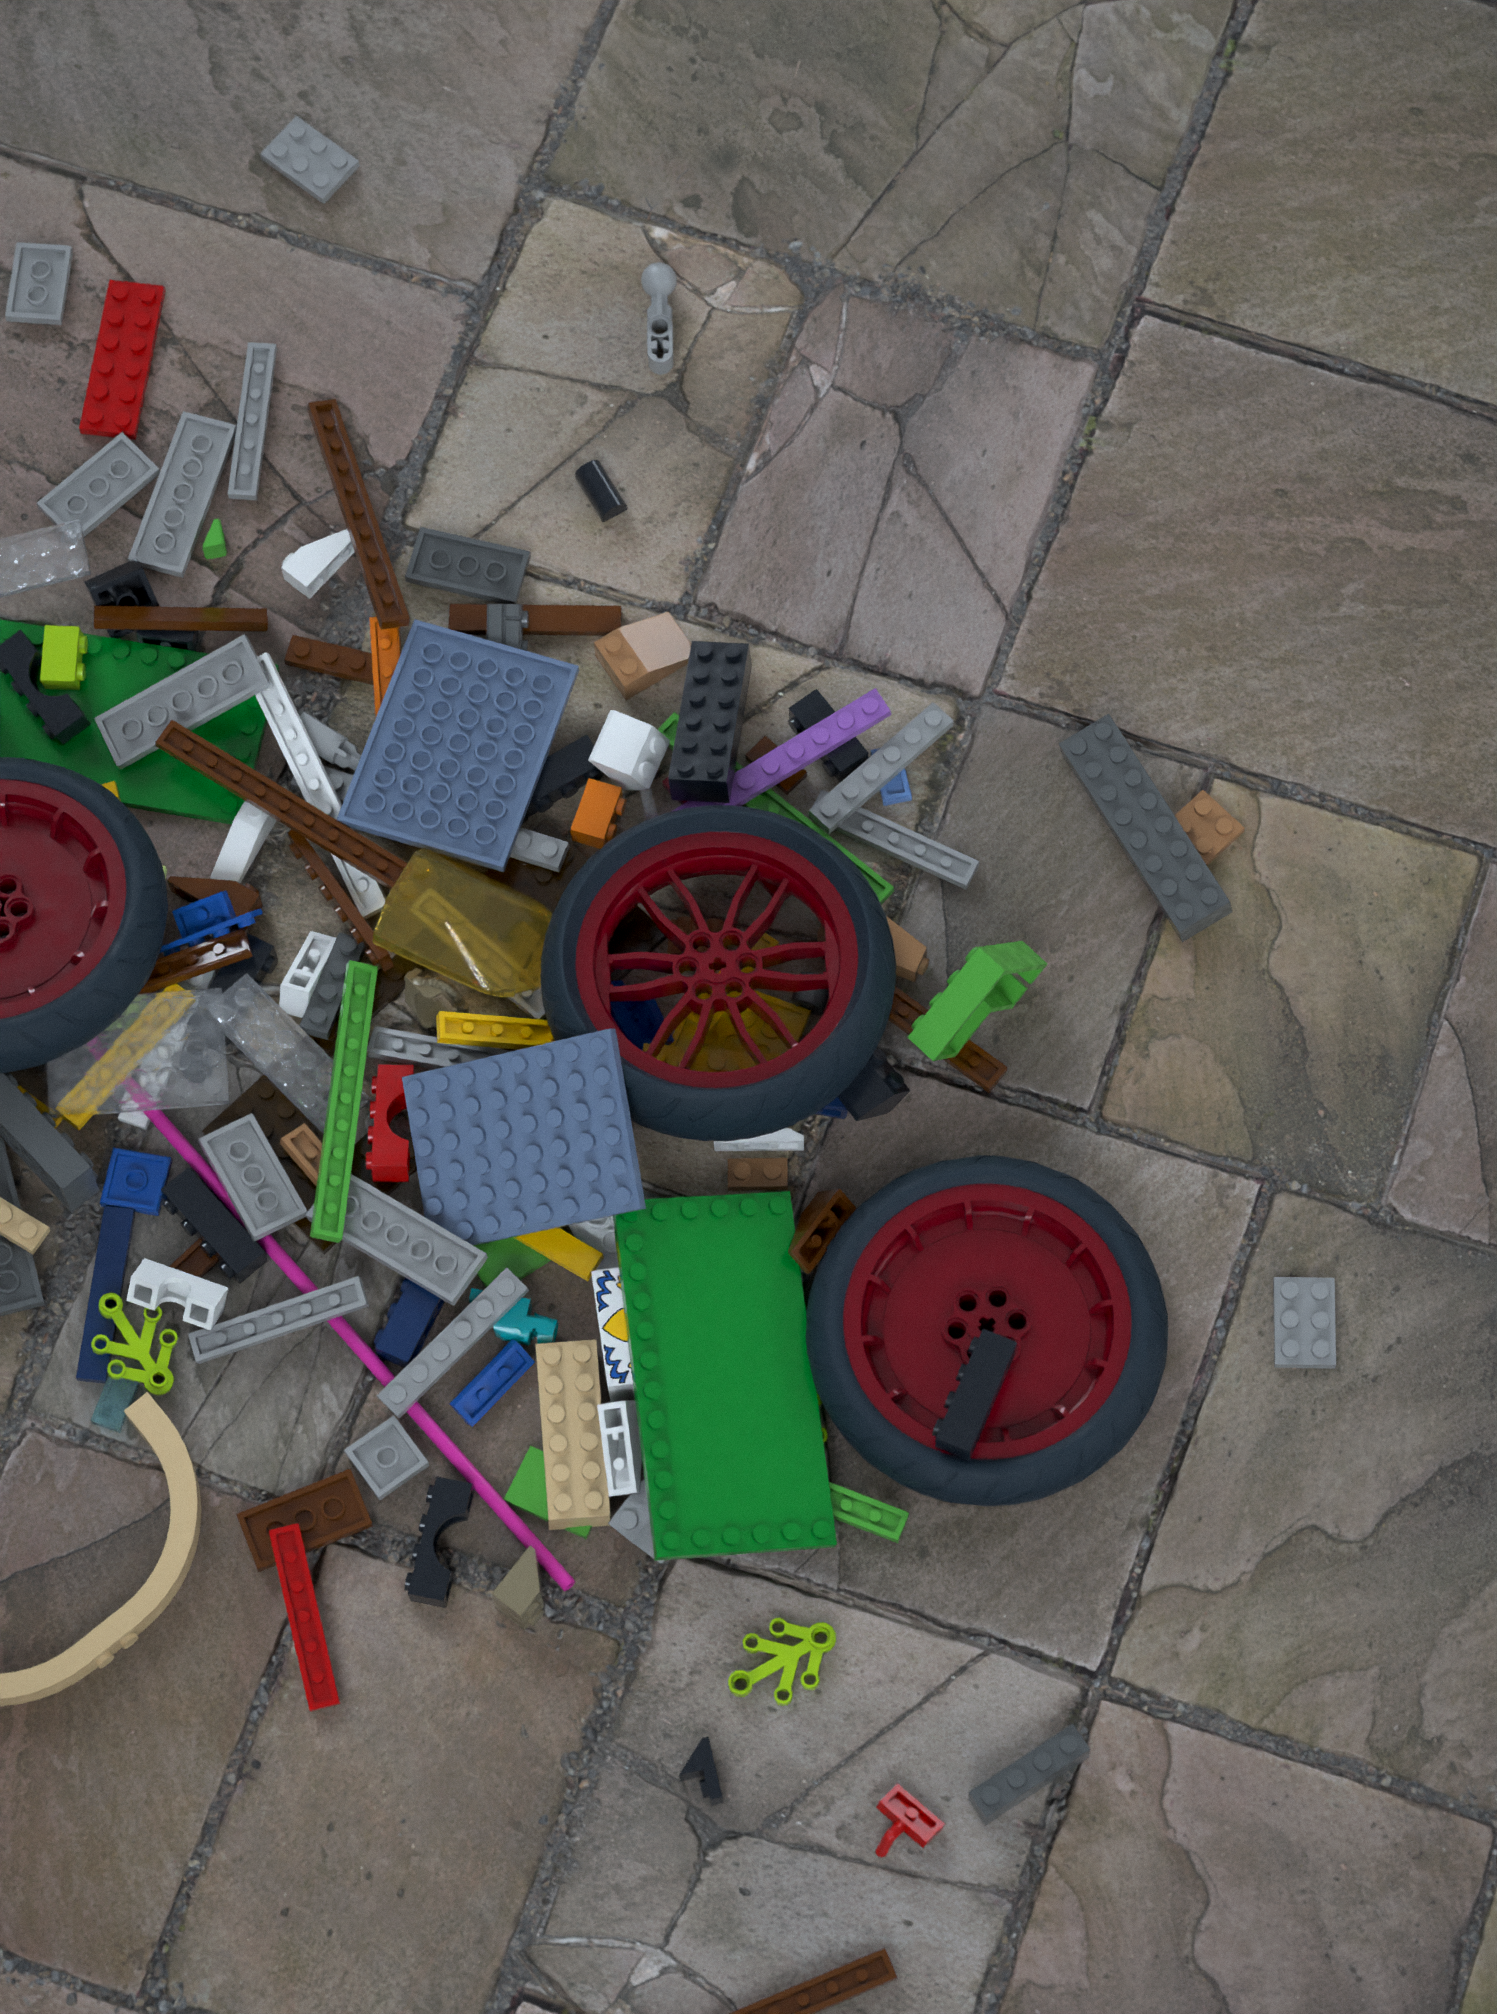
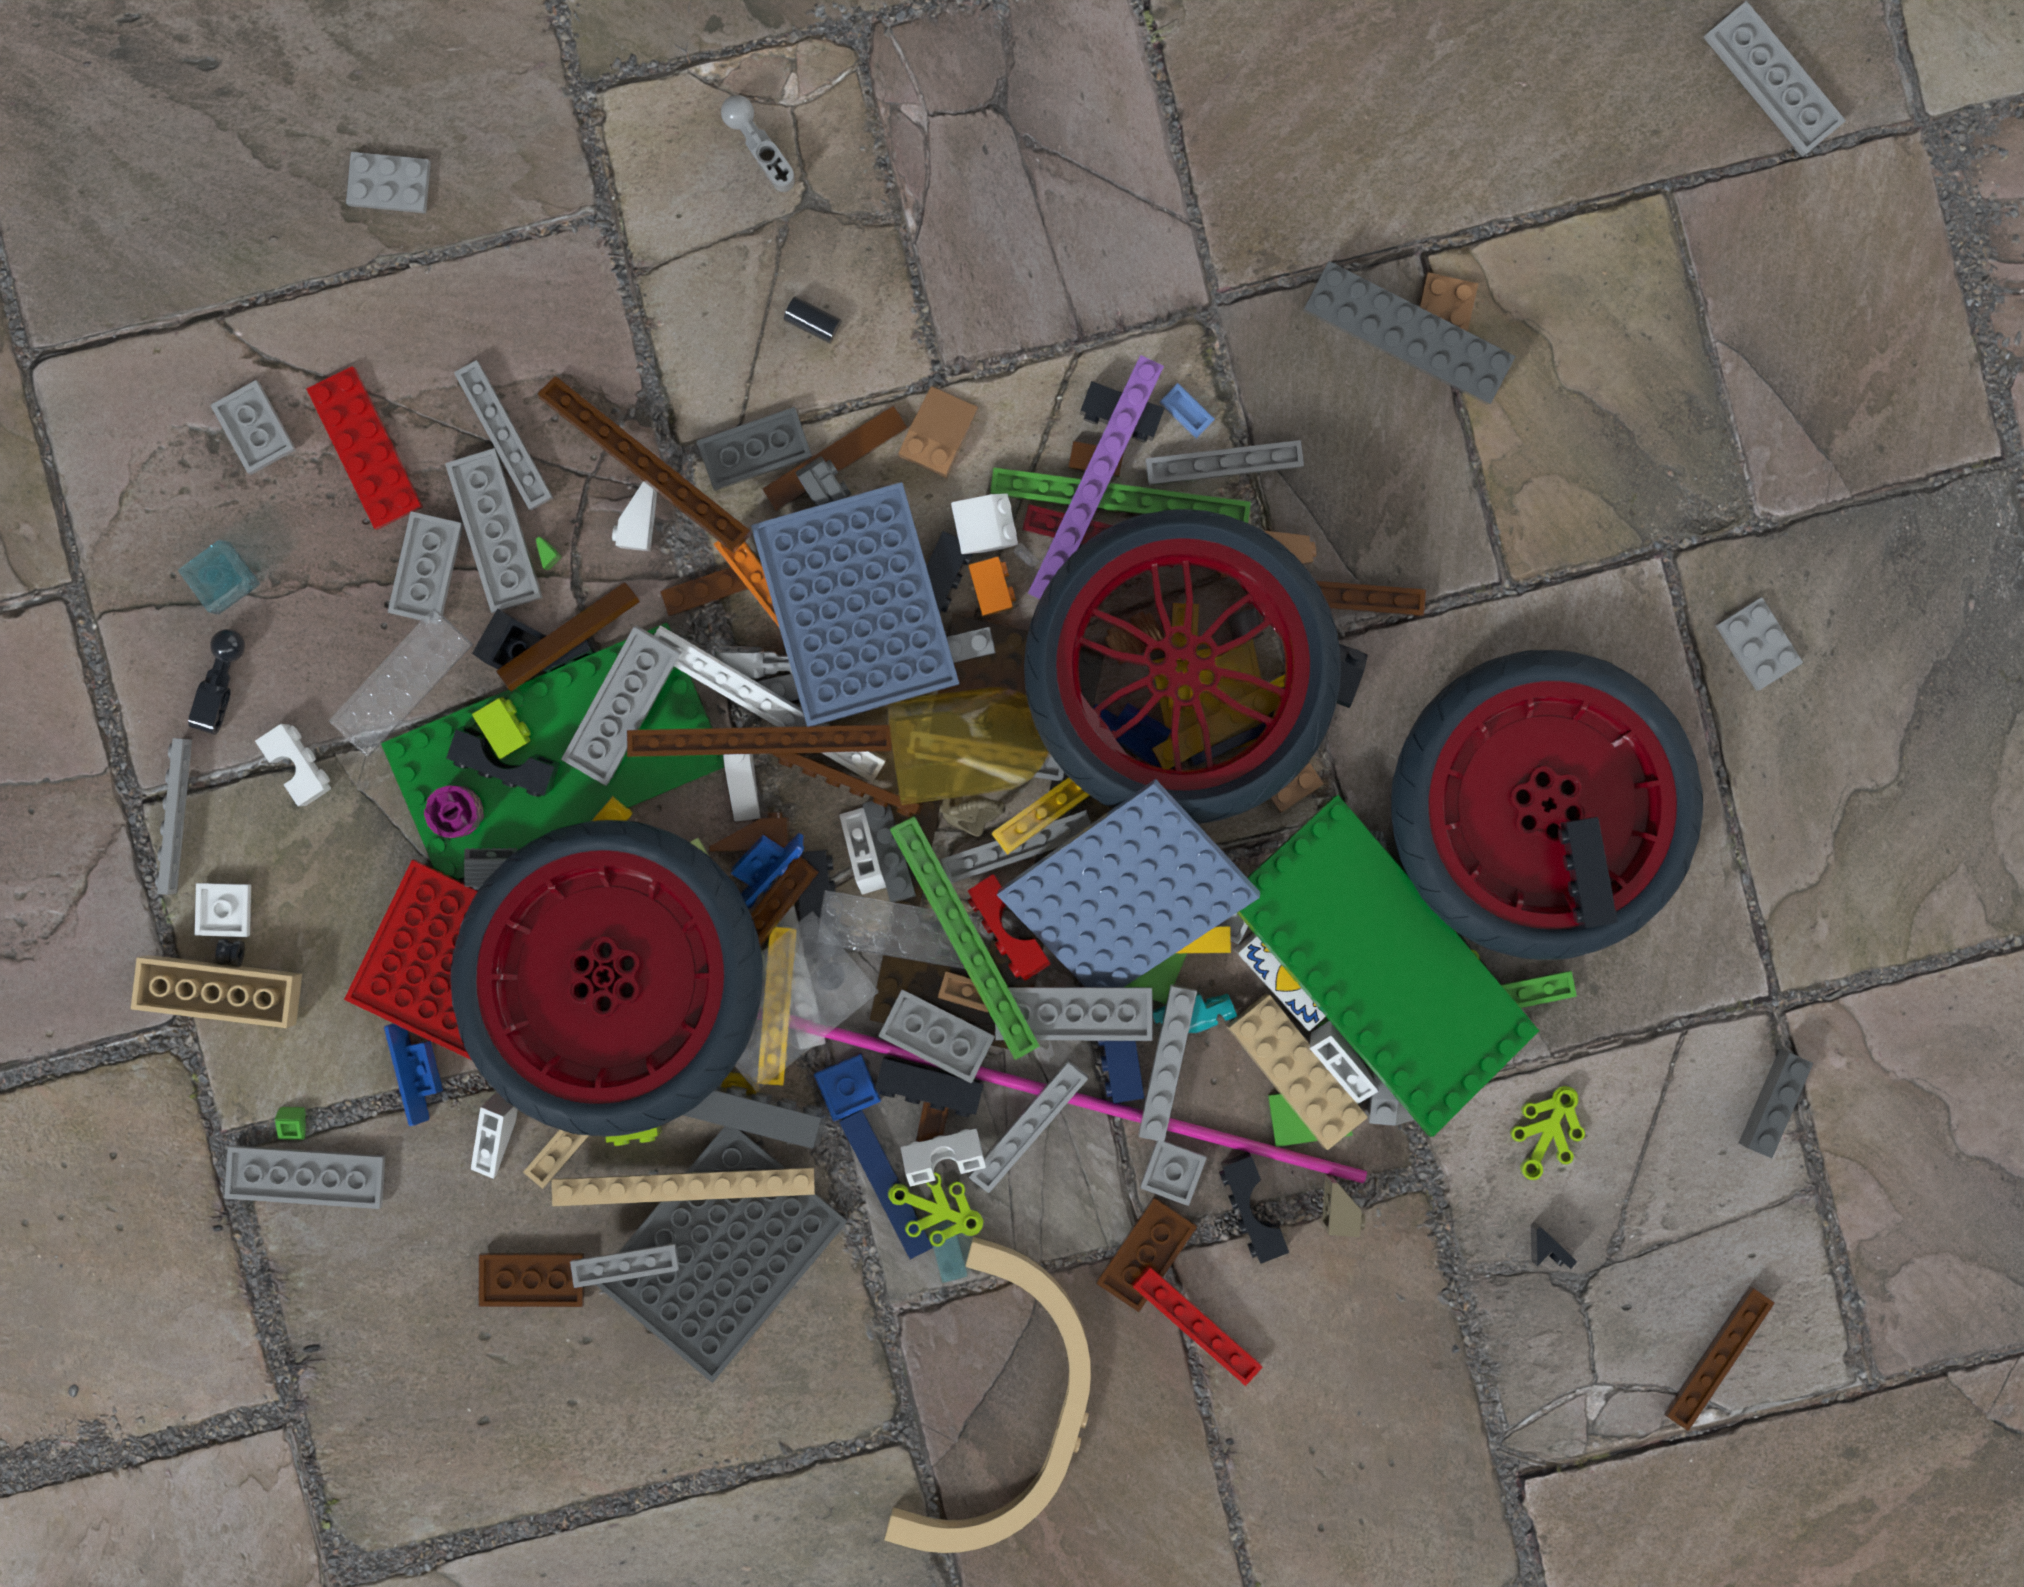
camera: 40 degrees left, 20 degrees up
blue plate [449,1339,535,1427] -> none
black brick [668,641,752,803] -> none
reddish brown slope [788,1188,857,1274] -> none
light grey plate [809,702,954,834] -> none
red plate [875,1783,945,1858] -> none
bright green piece [907,941,1047,1061] -> none

